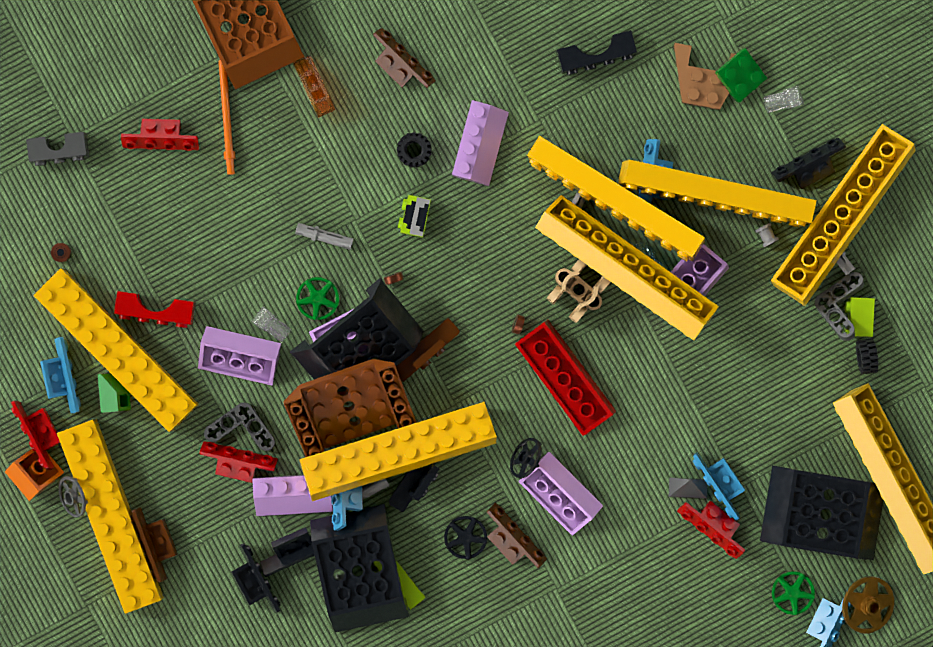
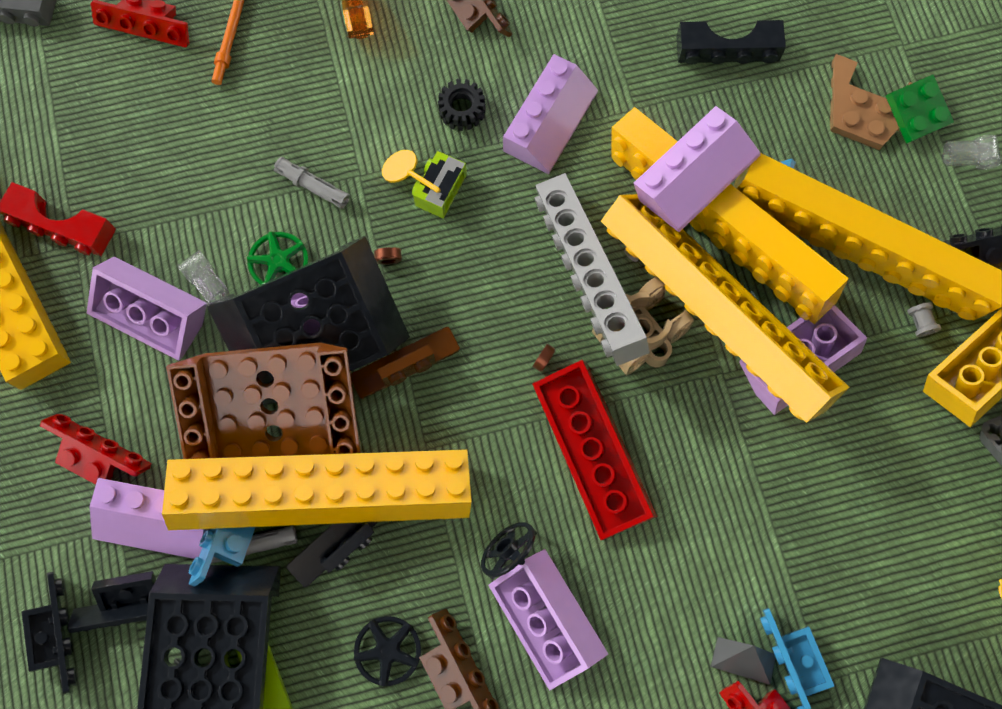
camera: 15 degrees right, 15 degrees down
dark grey beam [204,402,275,451] -> none
none -> yellow piece [382,150,441,193]
none -> light grey brick [534,173,650,366]
none -> lavender slope [634,106,760,232]

